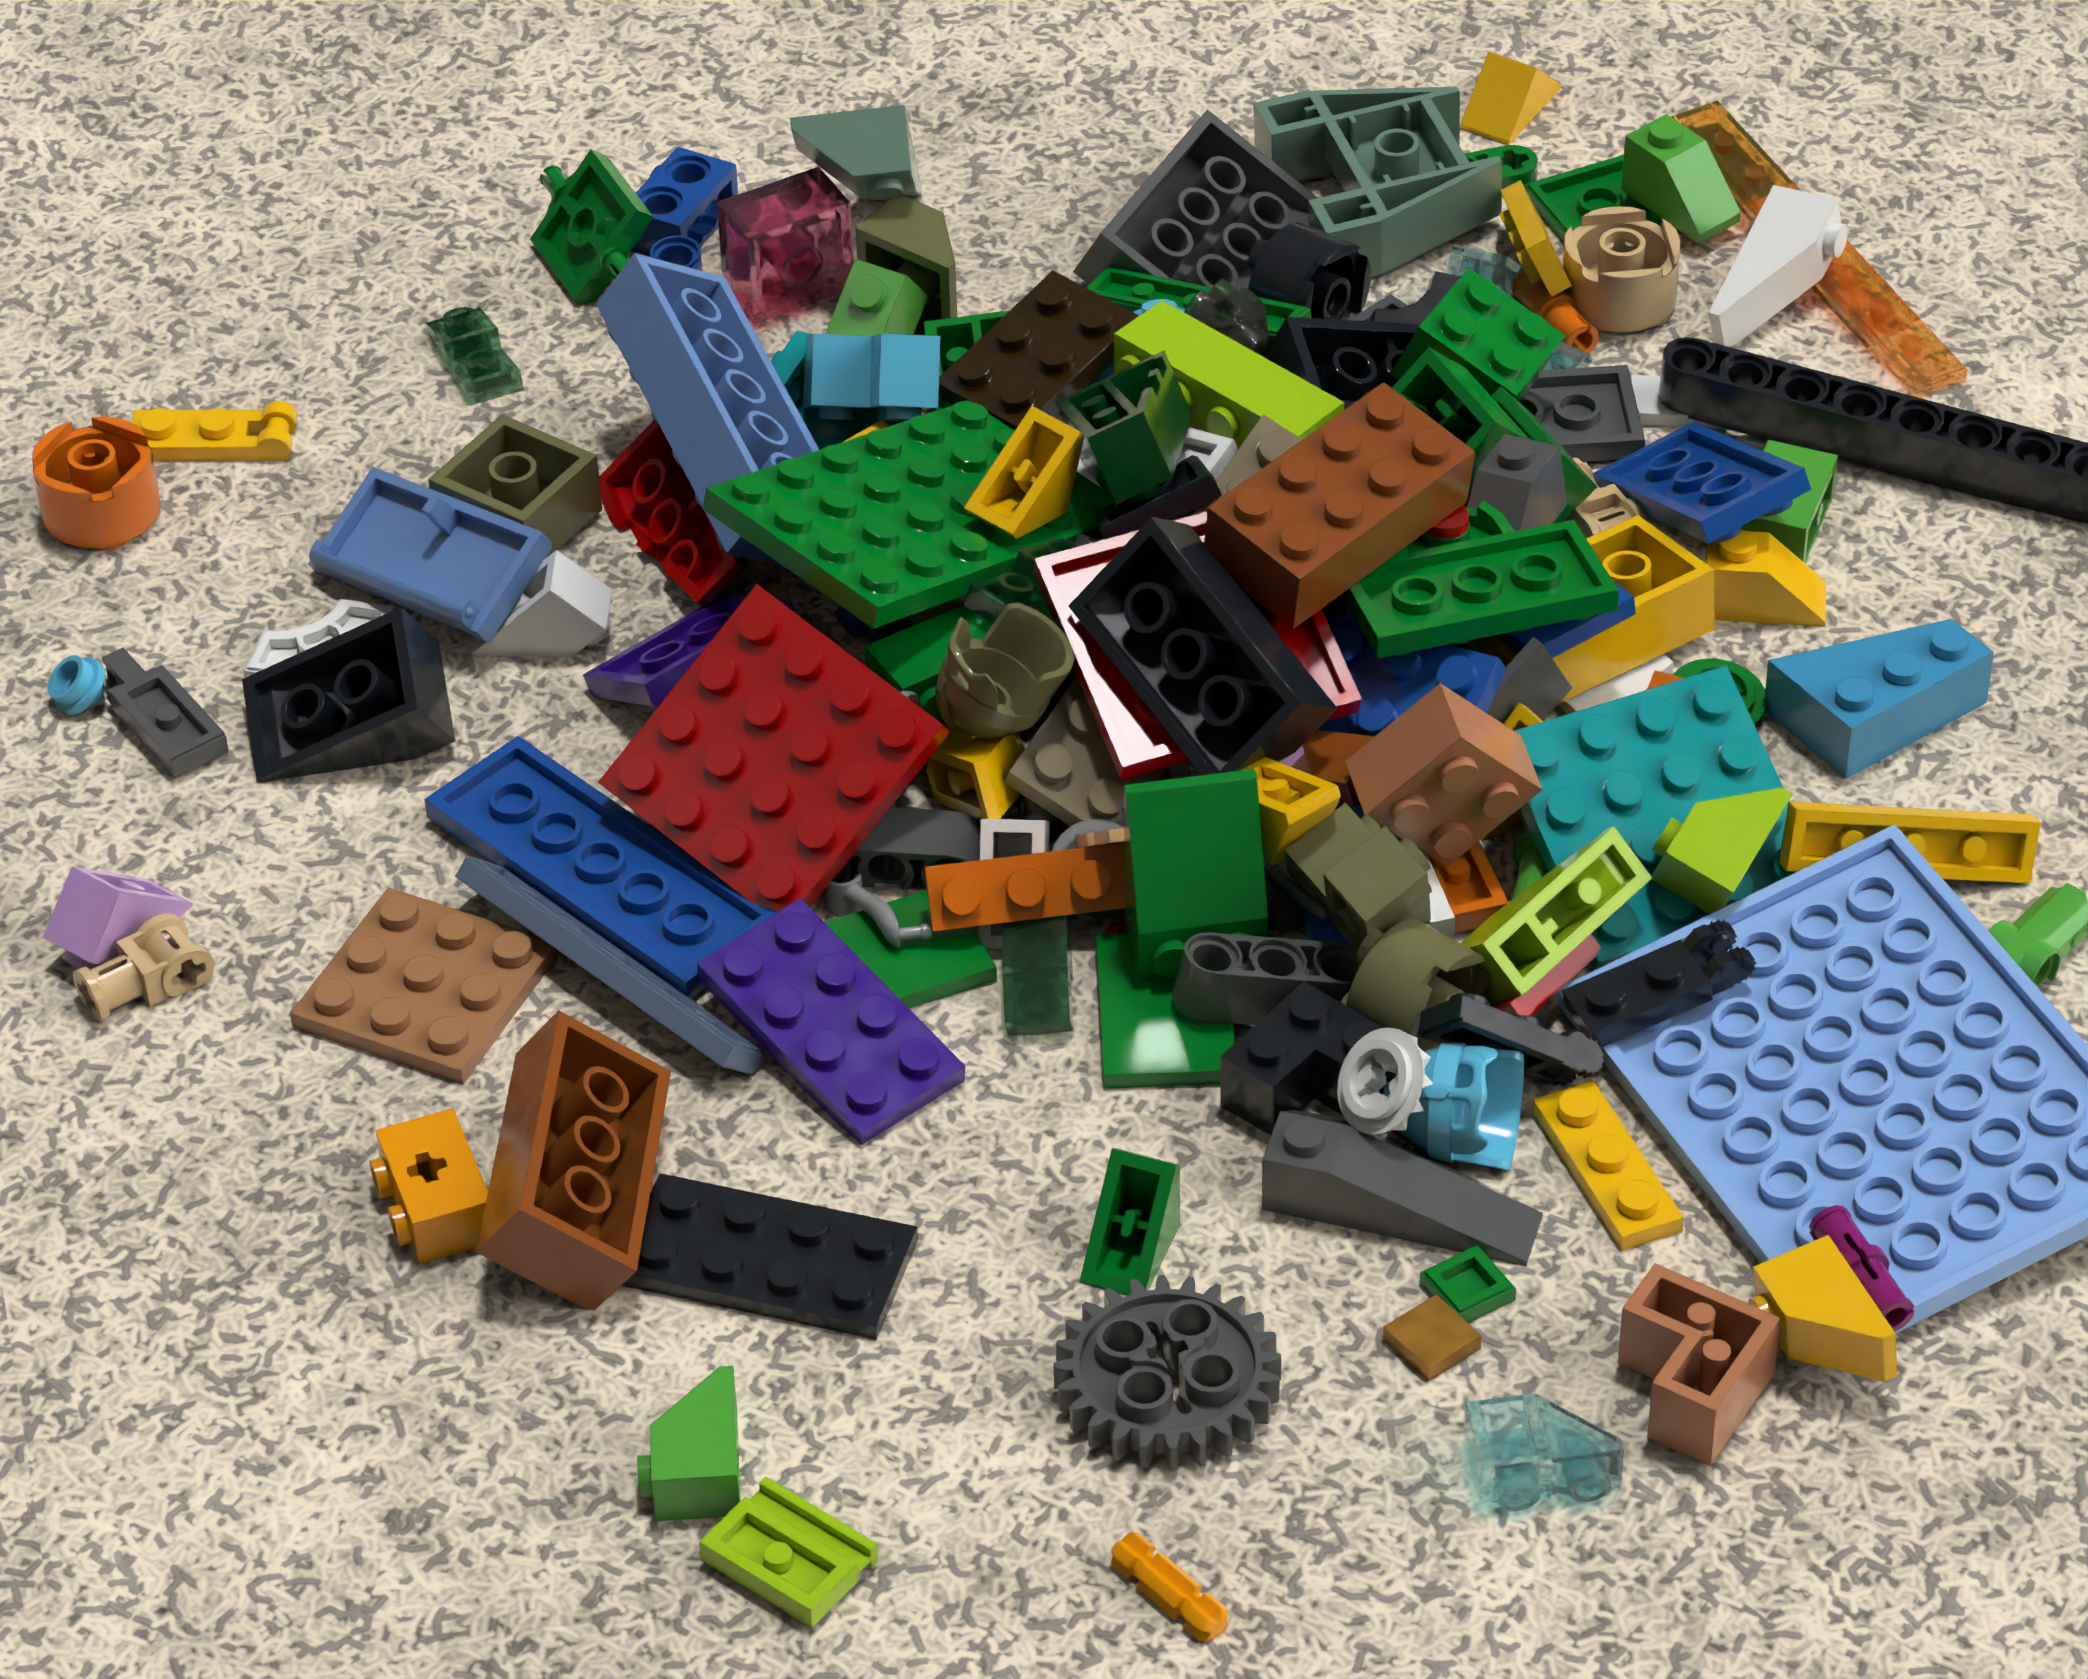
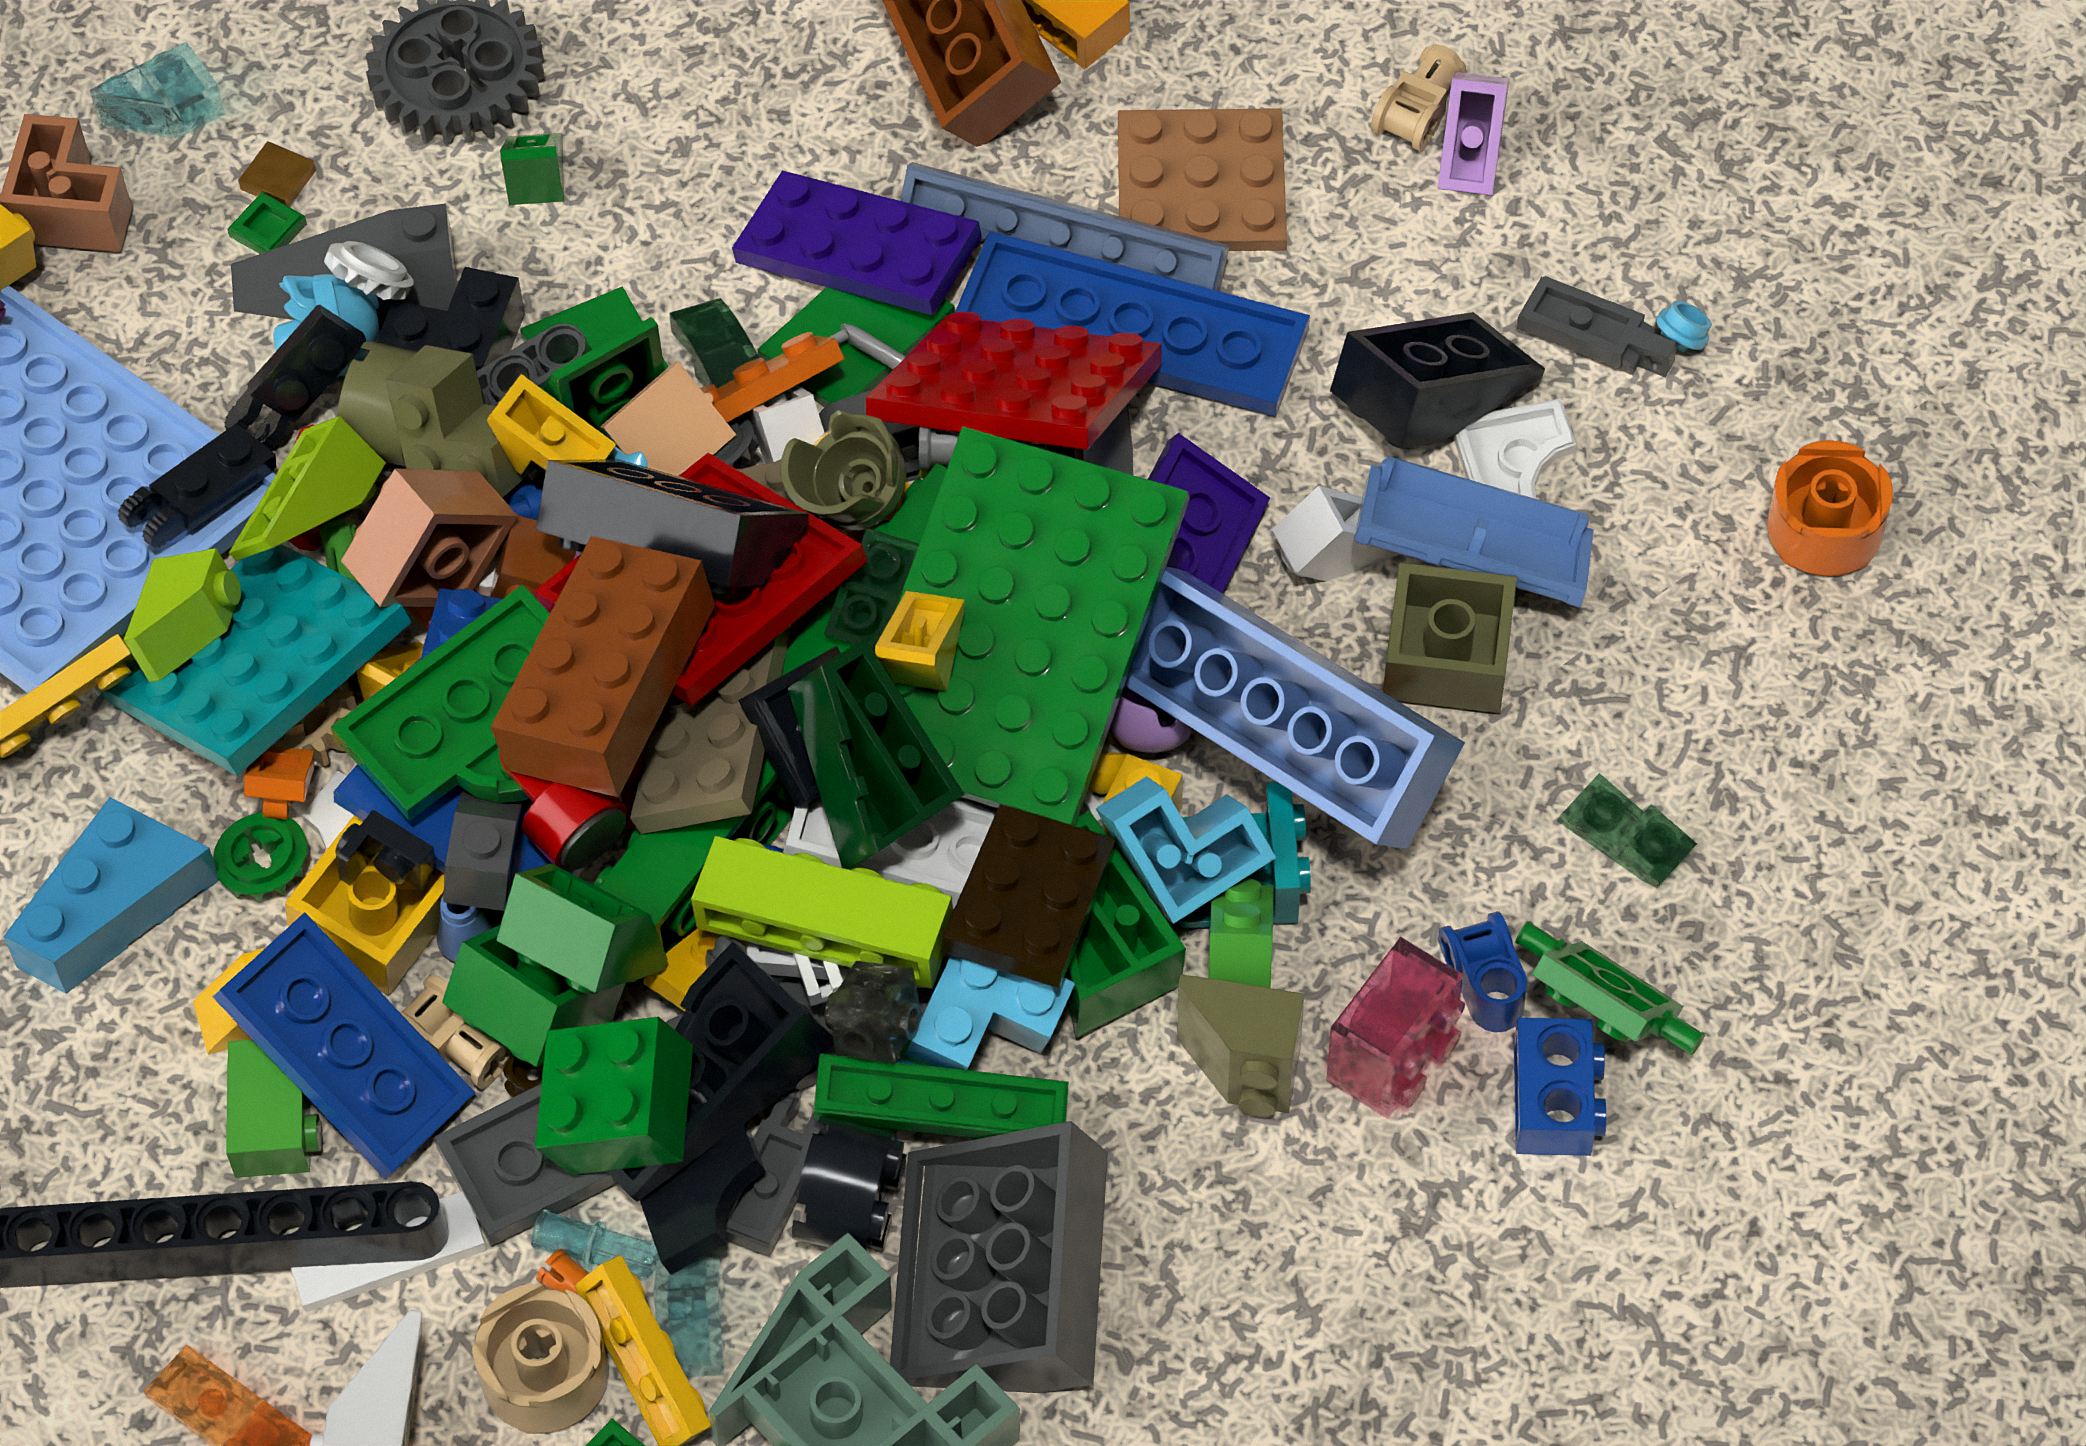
camera: 155 degrees right, 15 degrees up
yellow plate [132,401,298,461] -> none
black plate [621,1173,918,1340] -> none
sand green wedge [790,105,922,201] -> none
yellow plate [1532,1080,1684,1251] -> none
none -> black bracket [335,810,436,891]

